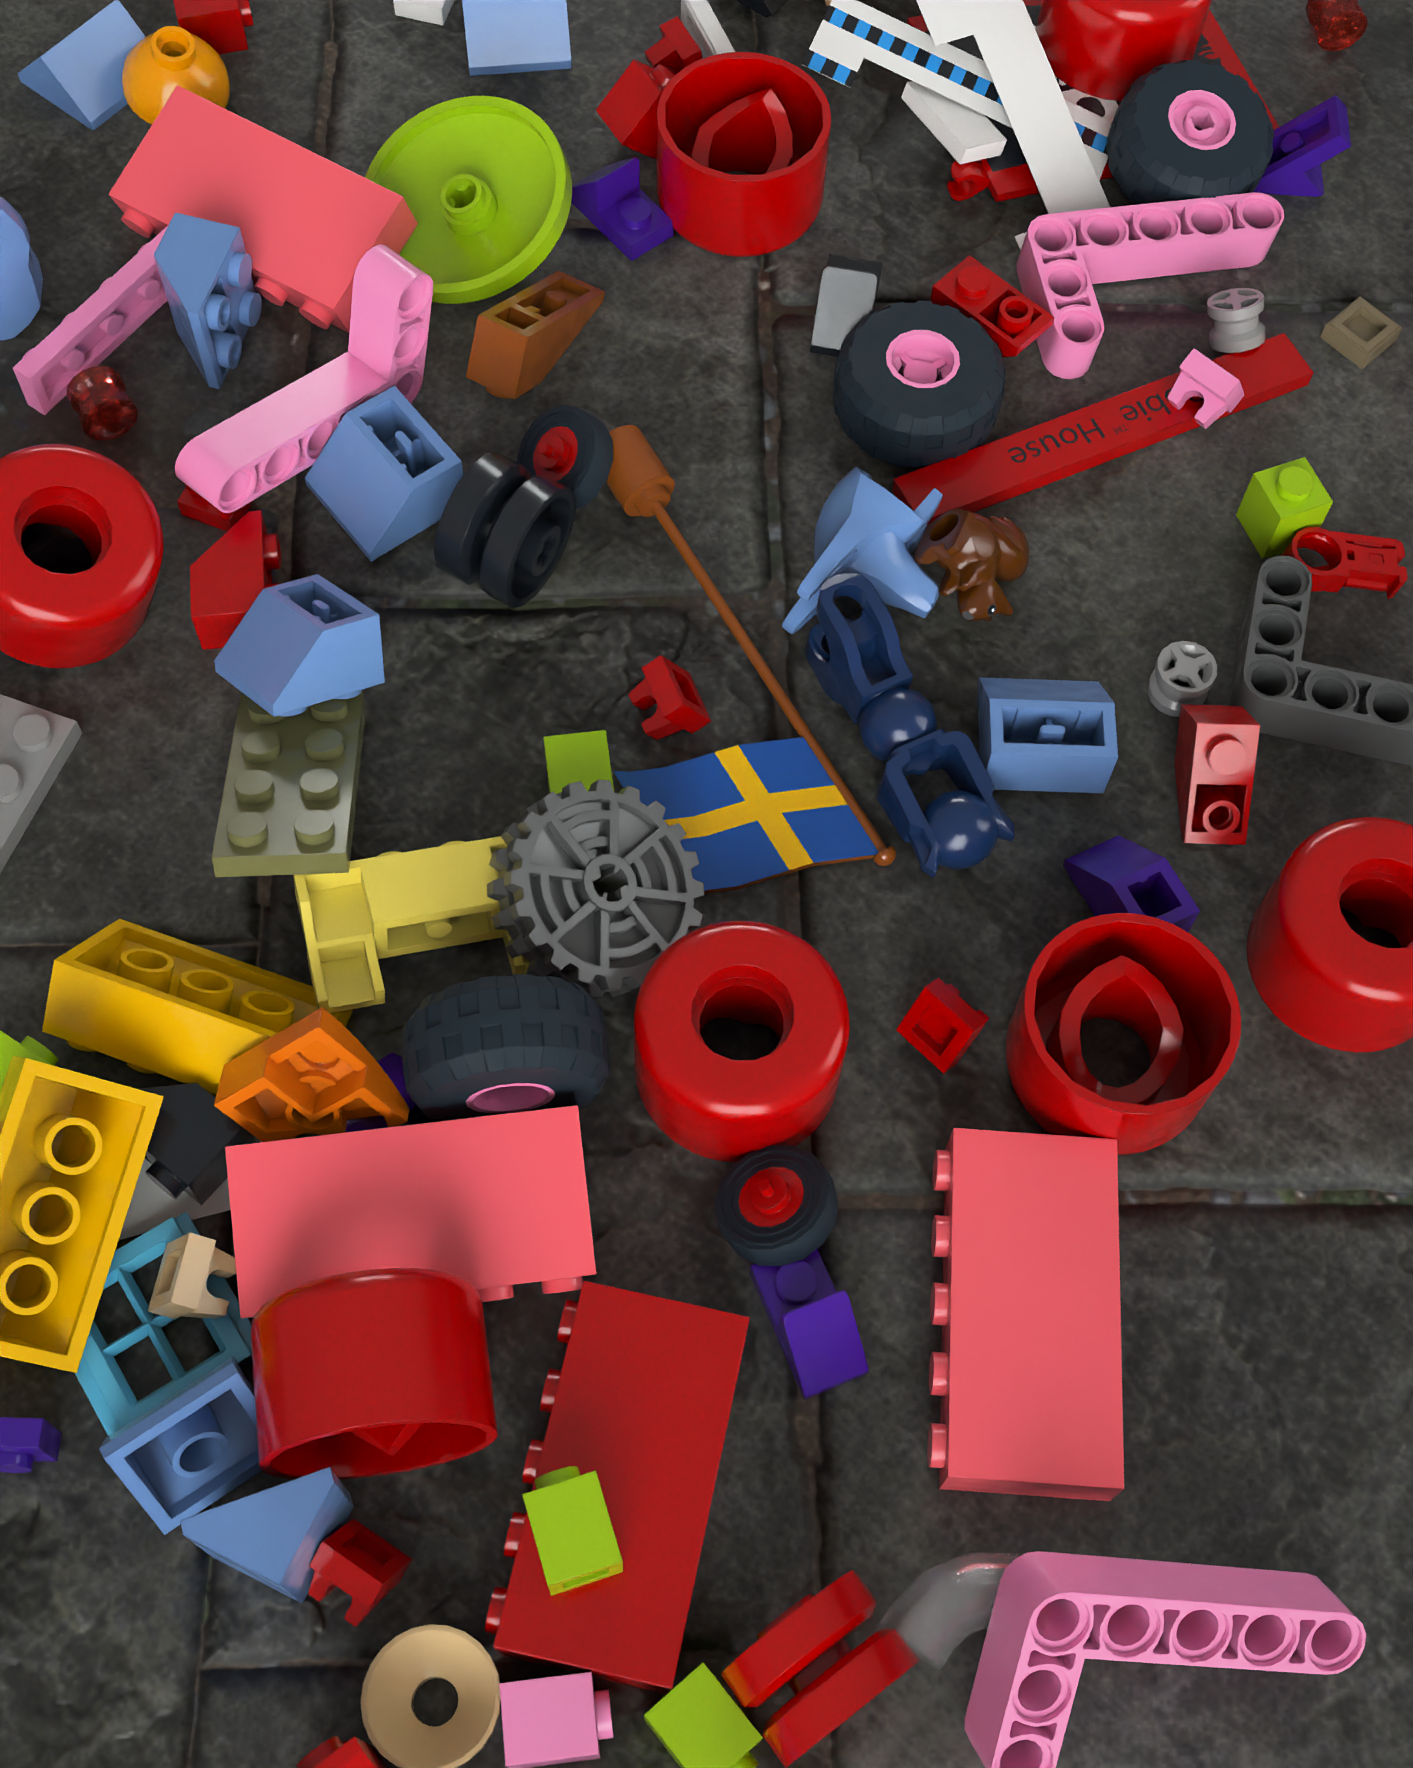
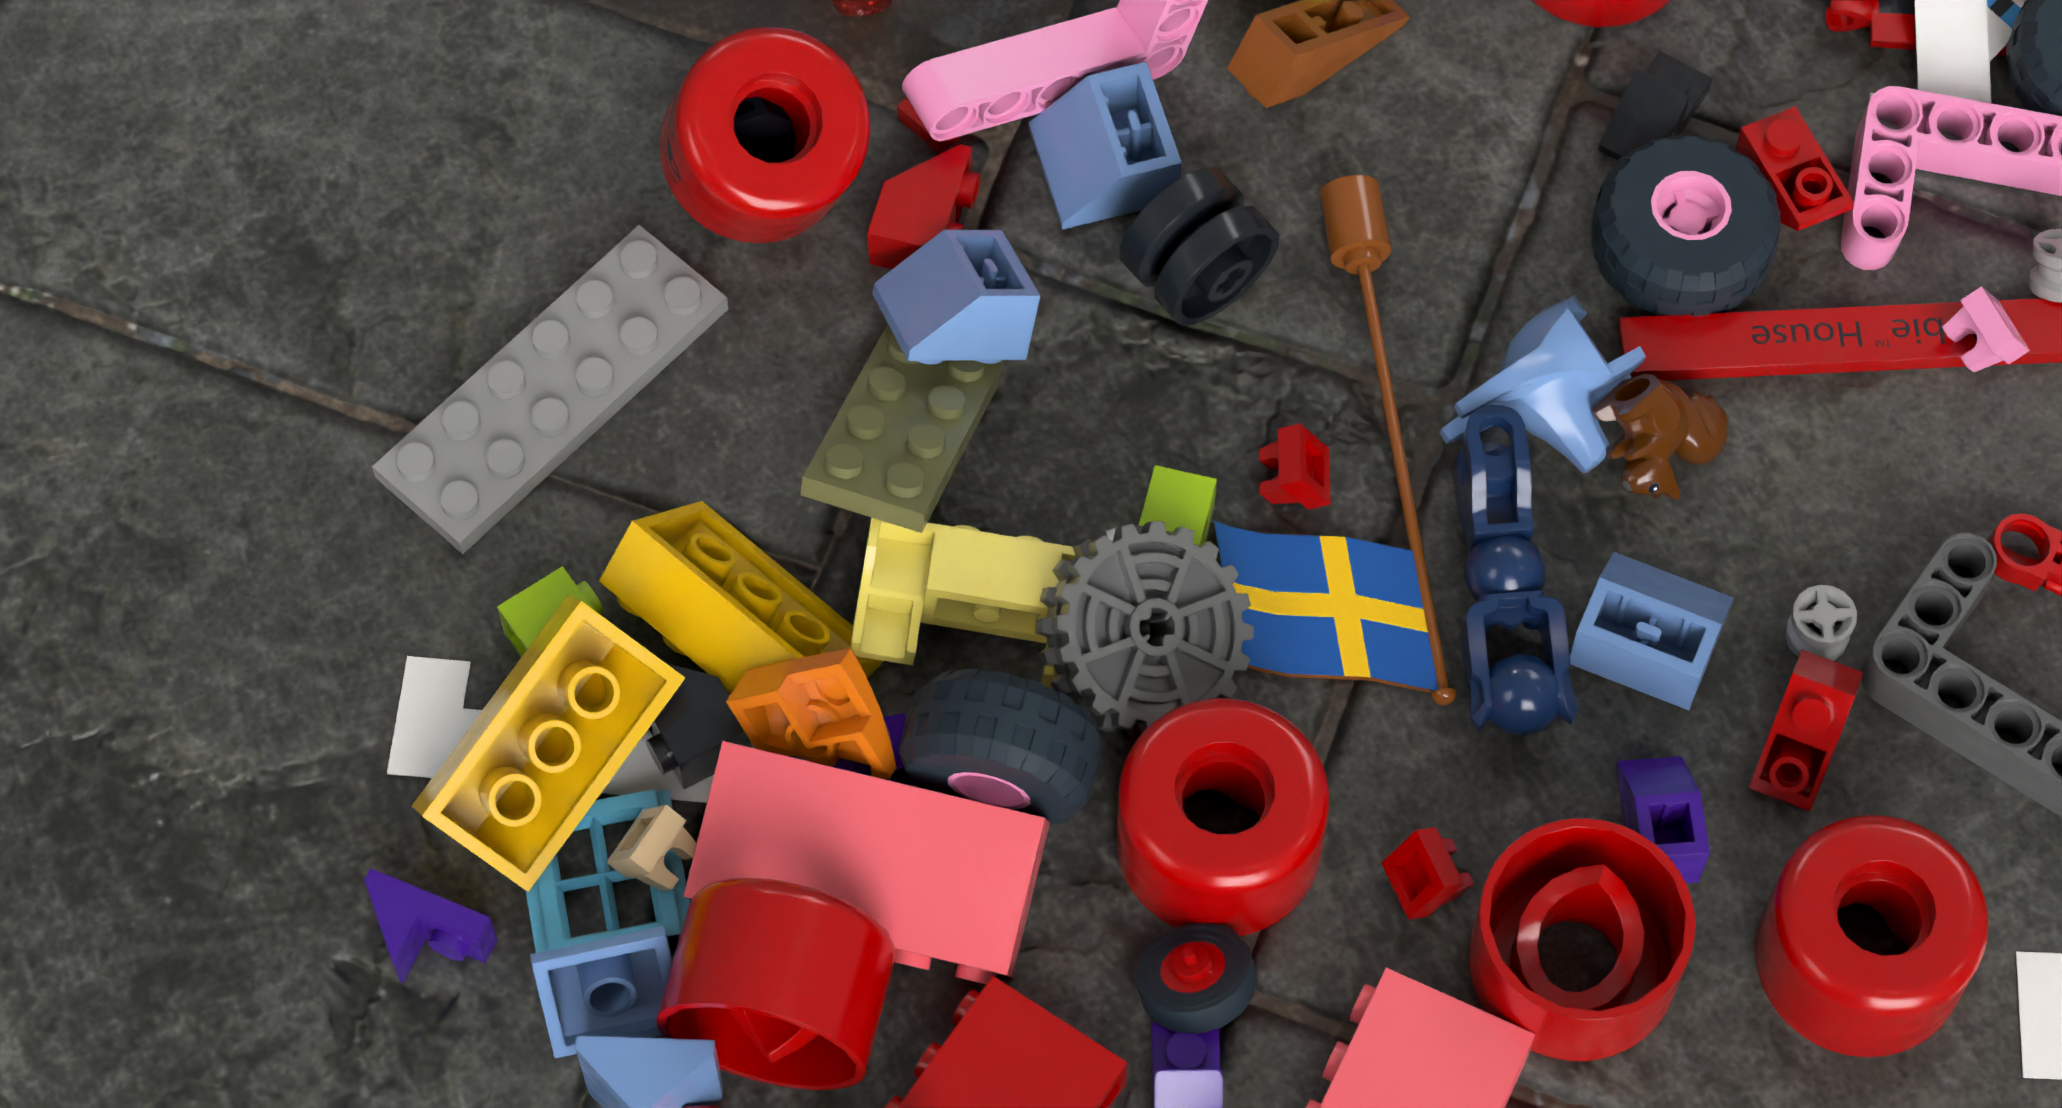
camera: 25 degrees right, 0 degrees up
black wheel [517,405,613,509] -> none
lime brick [1236,457,1333,559] -> none

